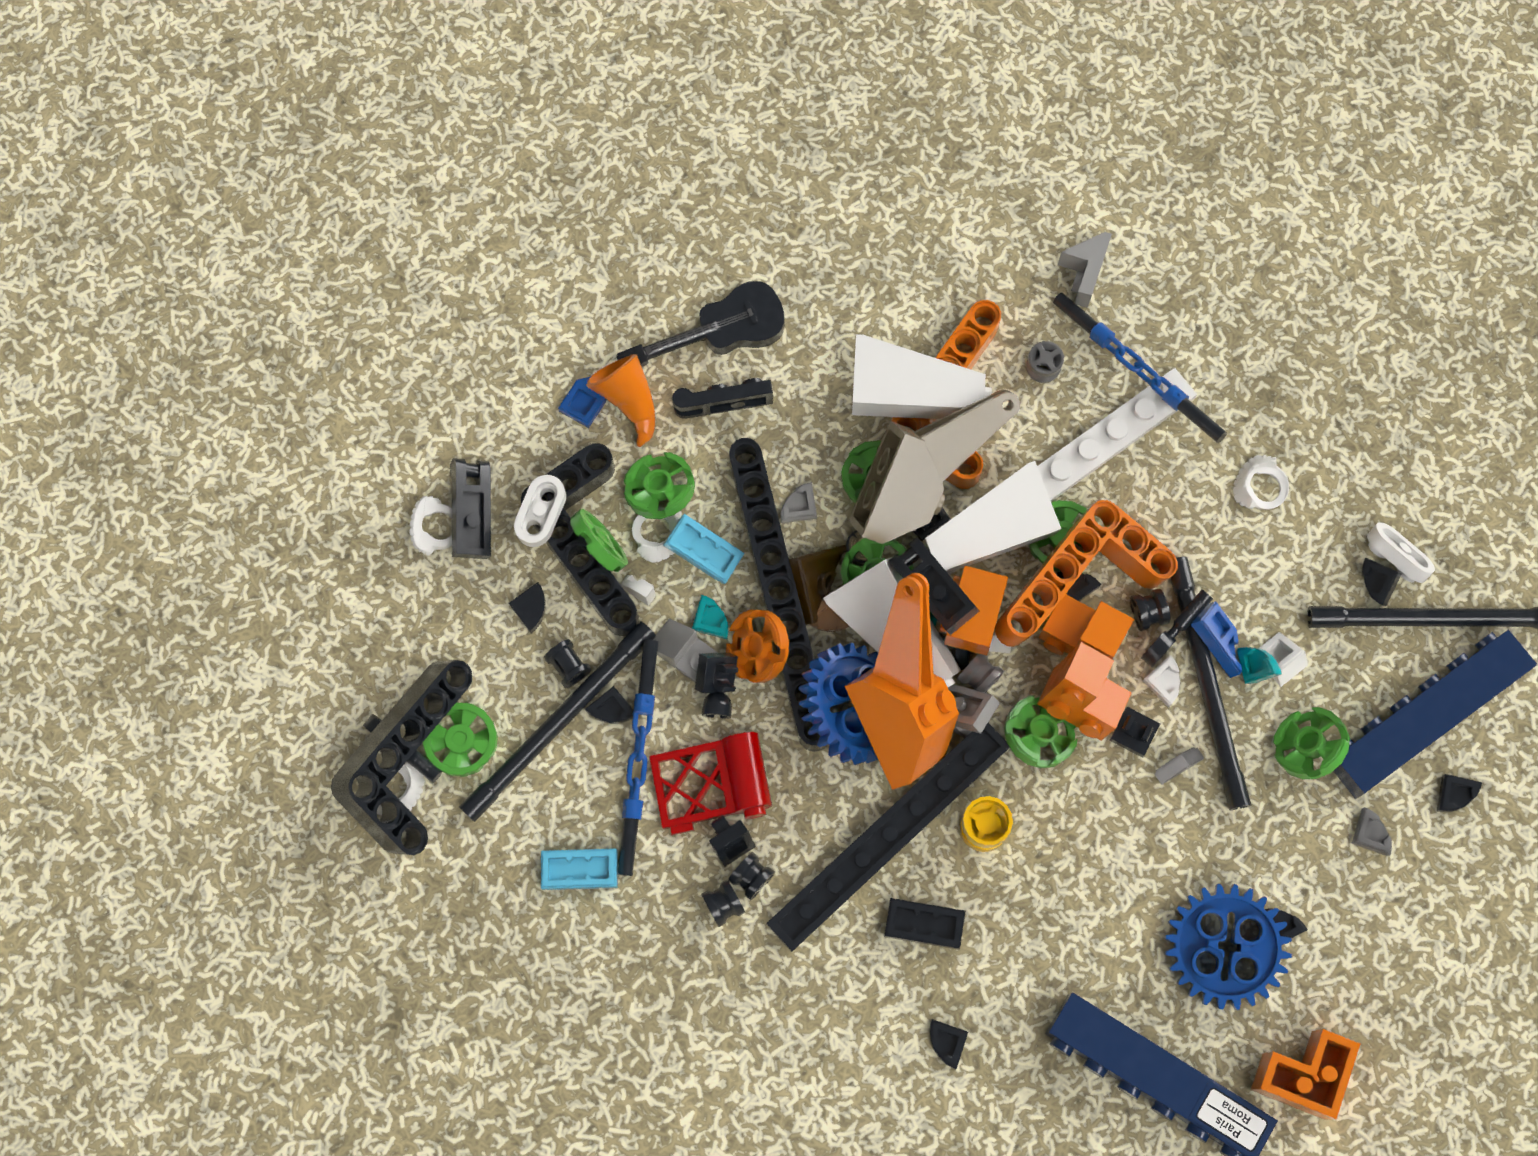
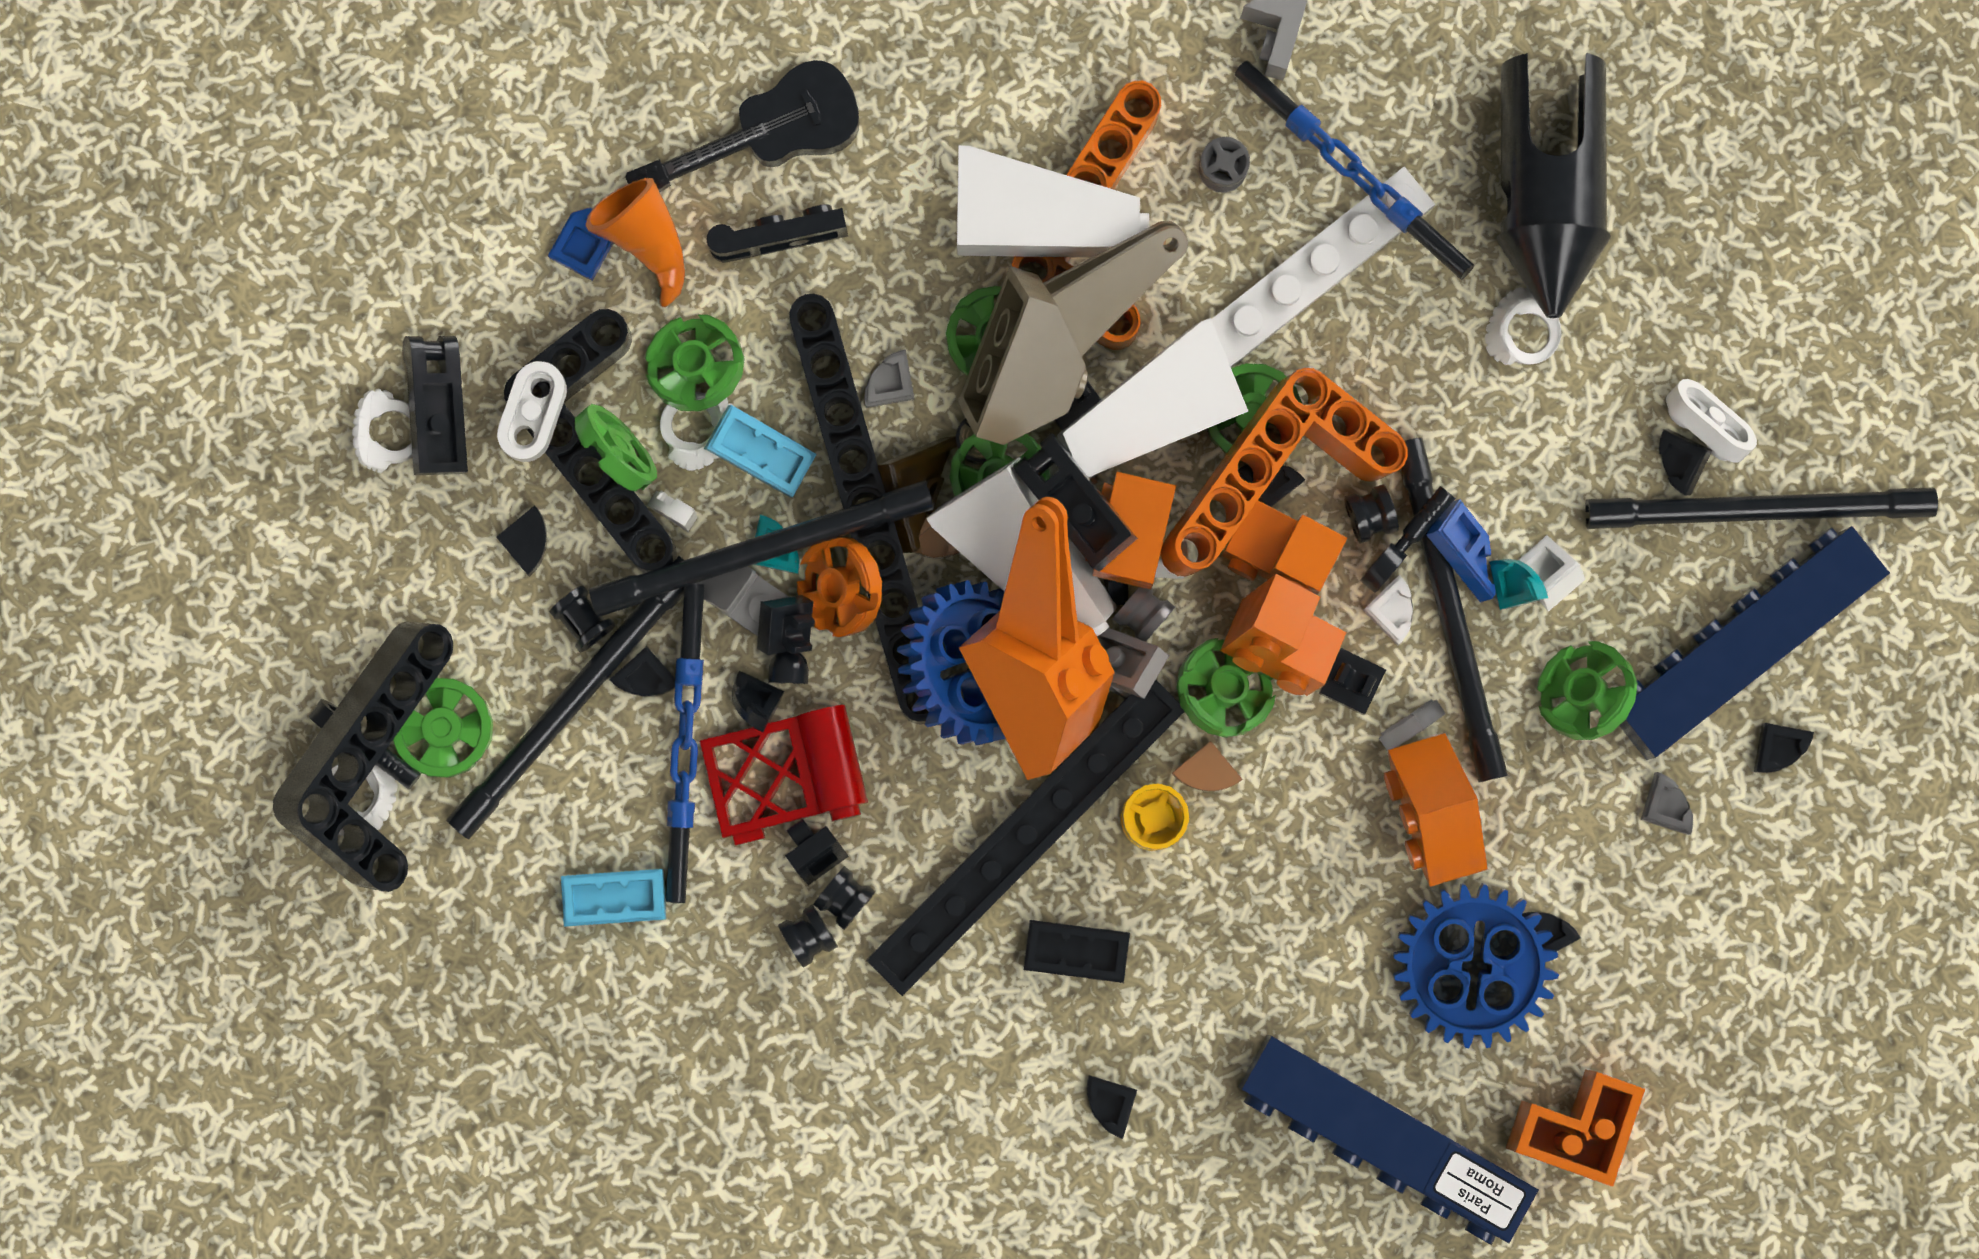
camera: 10 degrees left, 10 degrees up
none -> black piece [589,480,934,617]
none -> black tile [732,671,784,732]
none -> medium nougat tile [1172,741,1243,791]
none -> orange brick [1384,733,1488,887]
none -> black piece [1497,53,1611,318]

